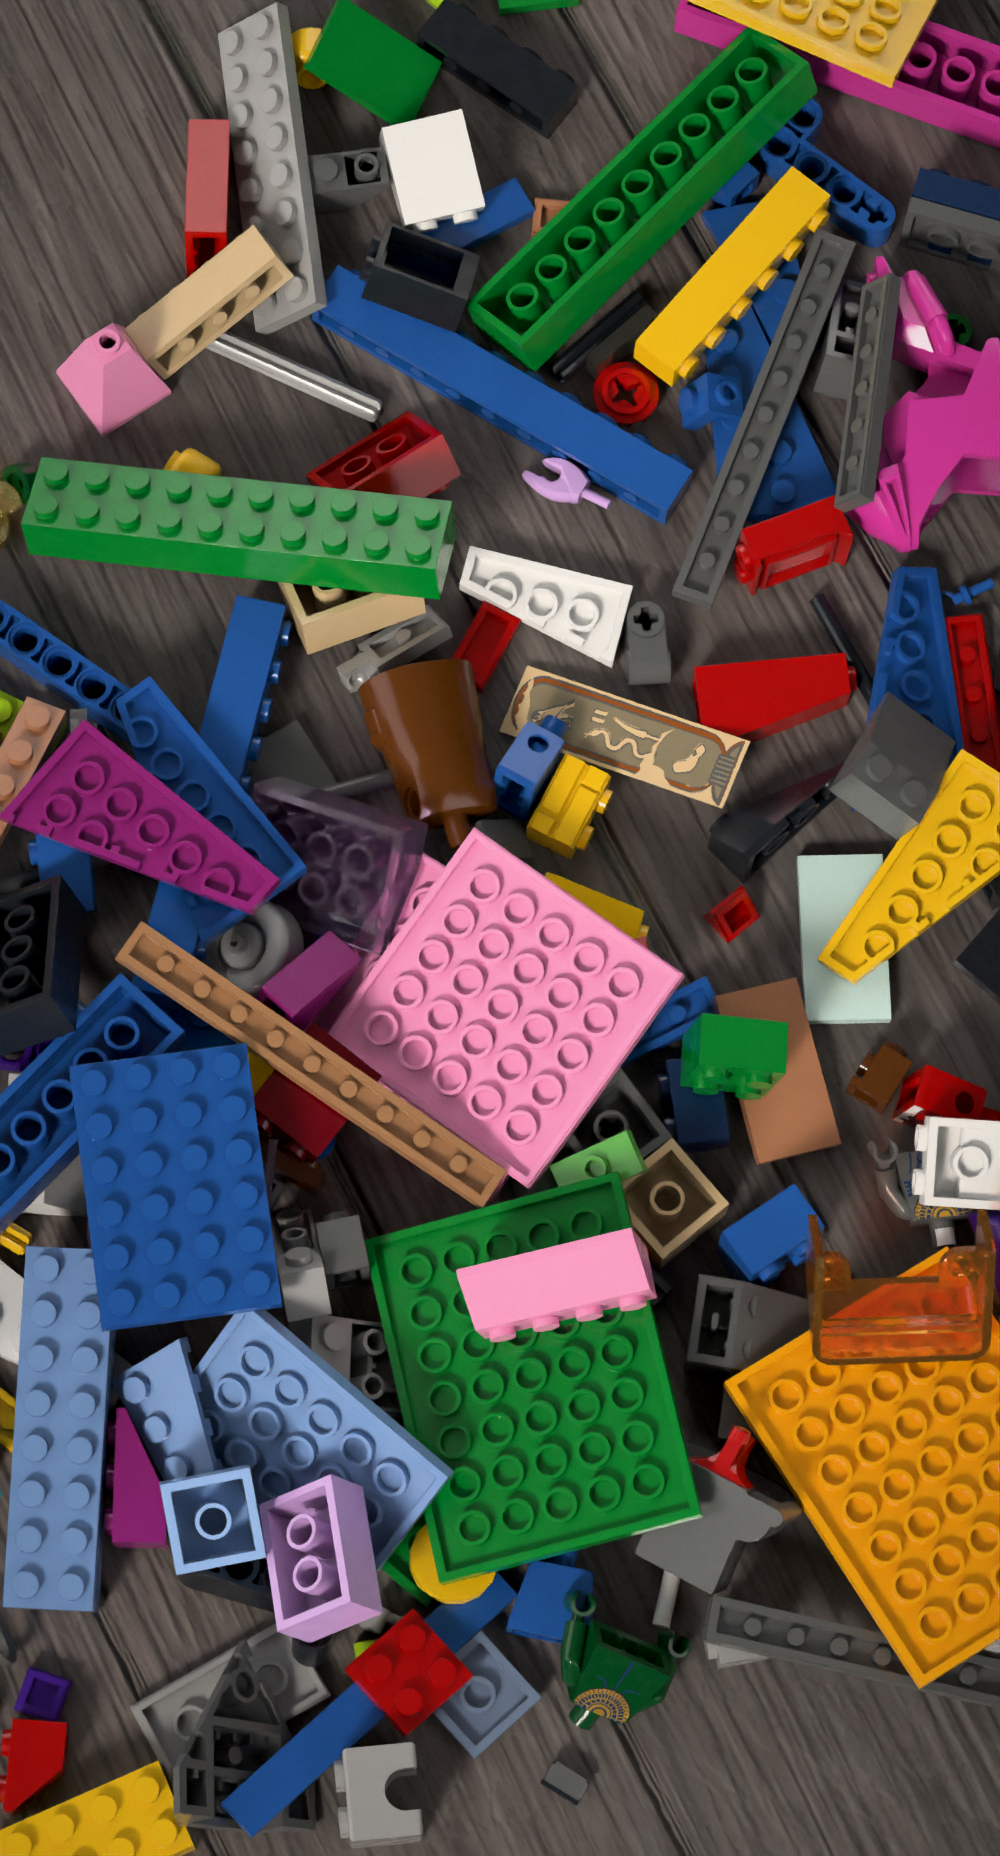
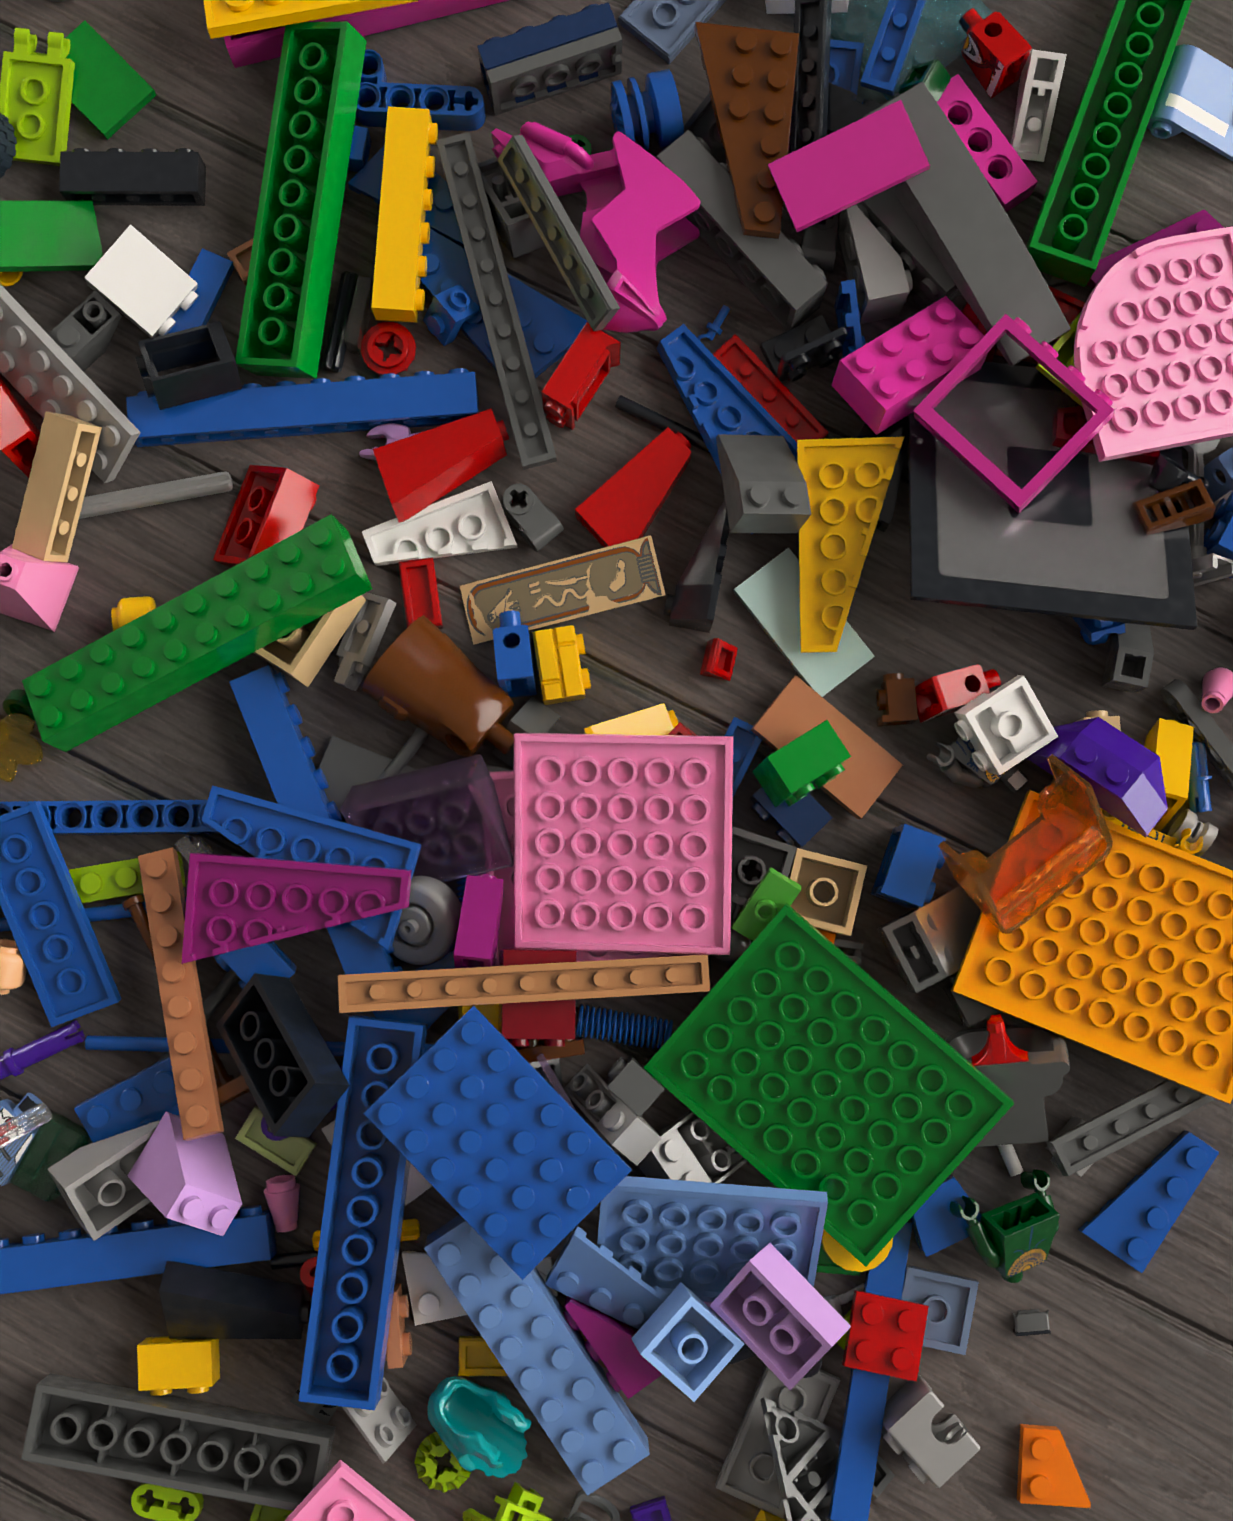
camera: 35 degrees left, 10 degrees up
bright pink slope [456,1228,657,1342] -> none
none -> red slope [373,408,509,523]
none -> blue piece [575,1004,673,1050]
none -> blue wing [1078,1130,1219,1273]

